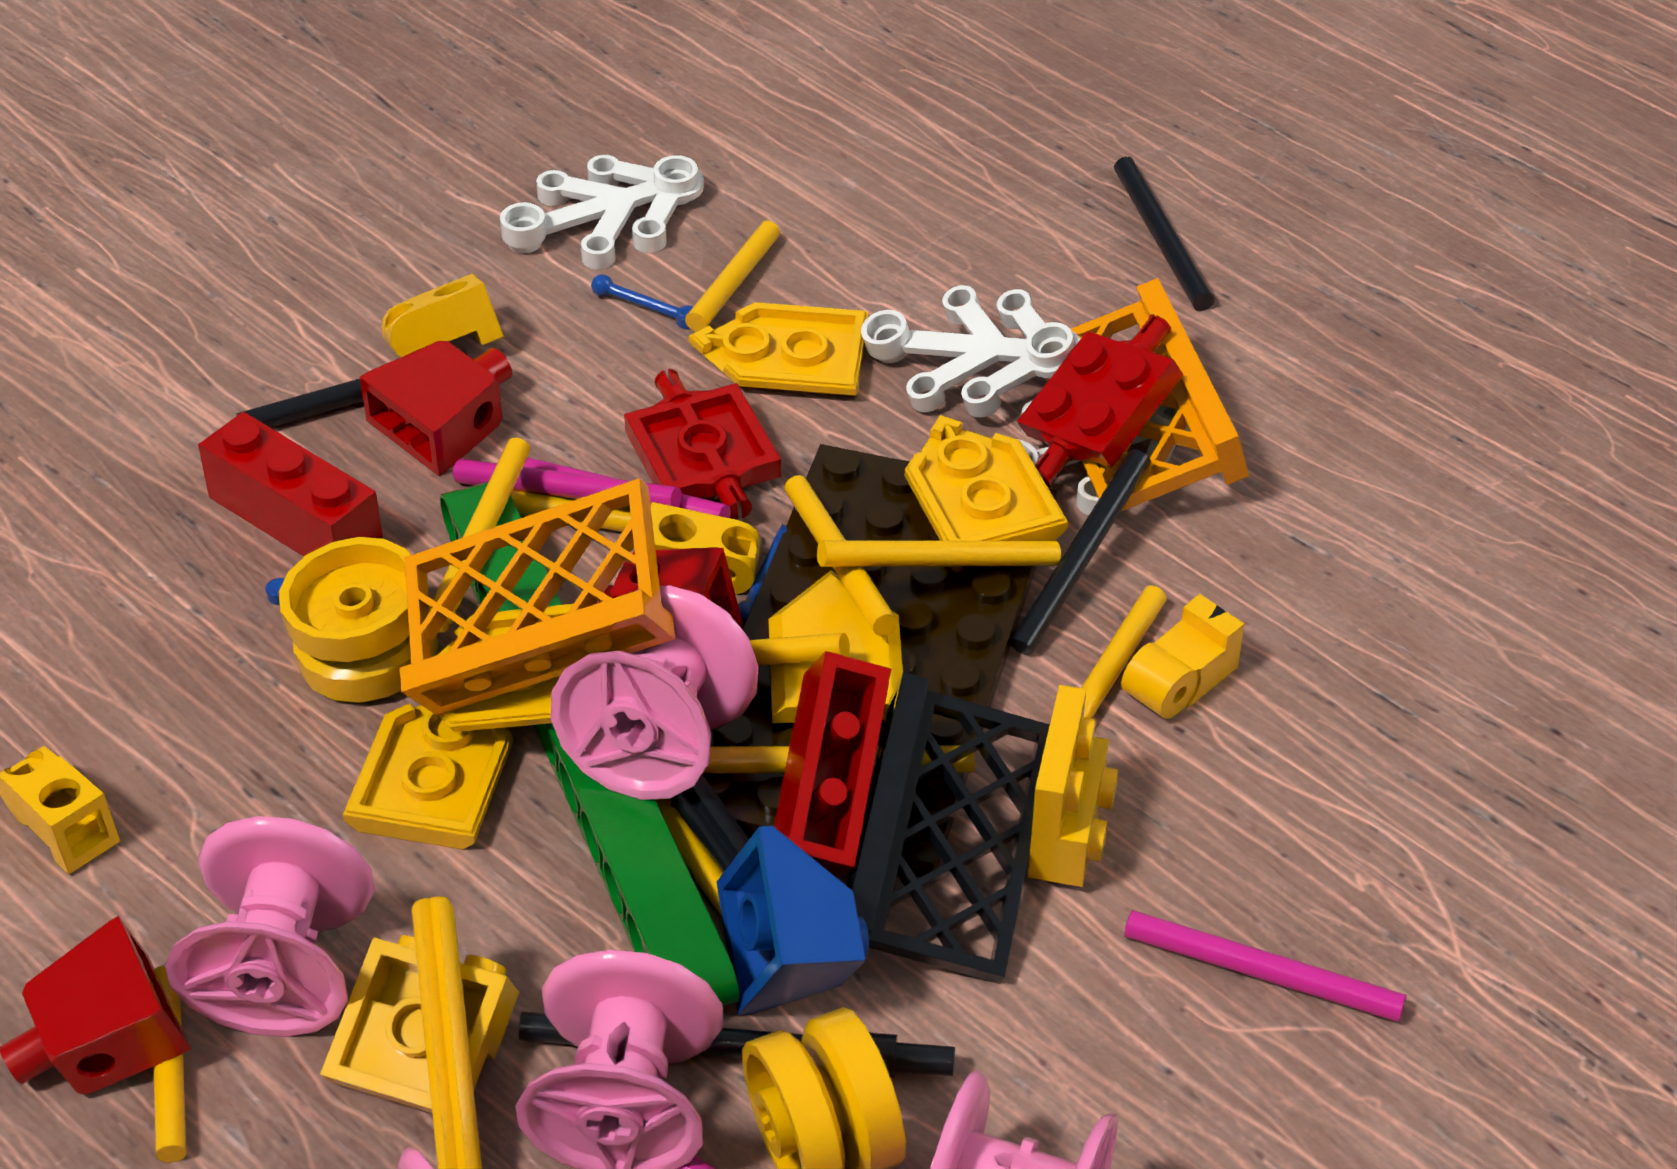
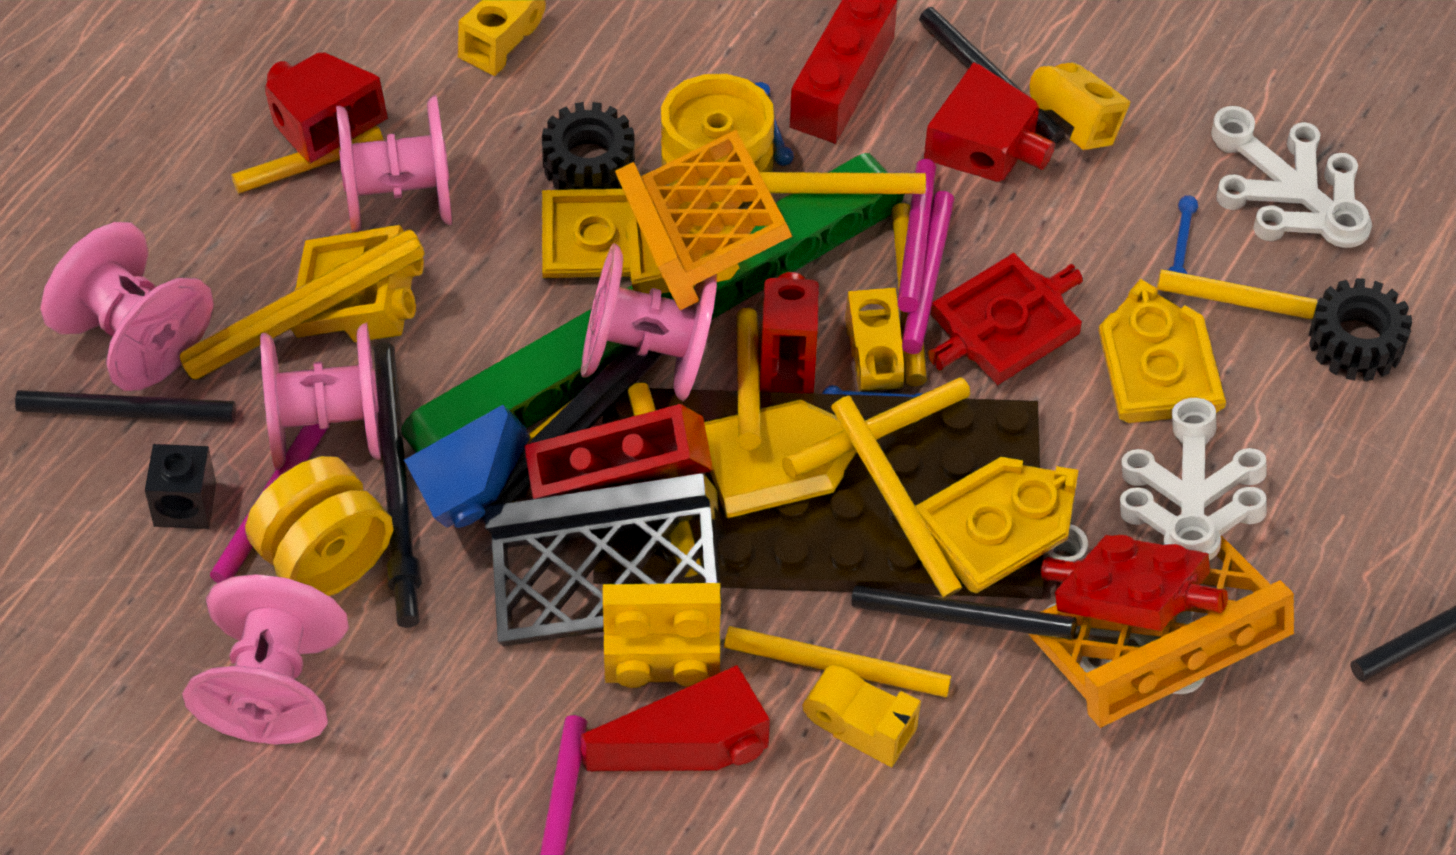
camera: 75 degrees right, 10 degrees up
none -> black tyre [542,102,635,190]
none -> red slope [581,665,770,771]
none -> black tyre [1309,278,1412,381]

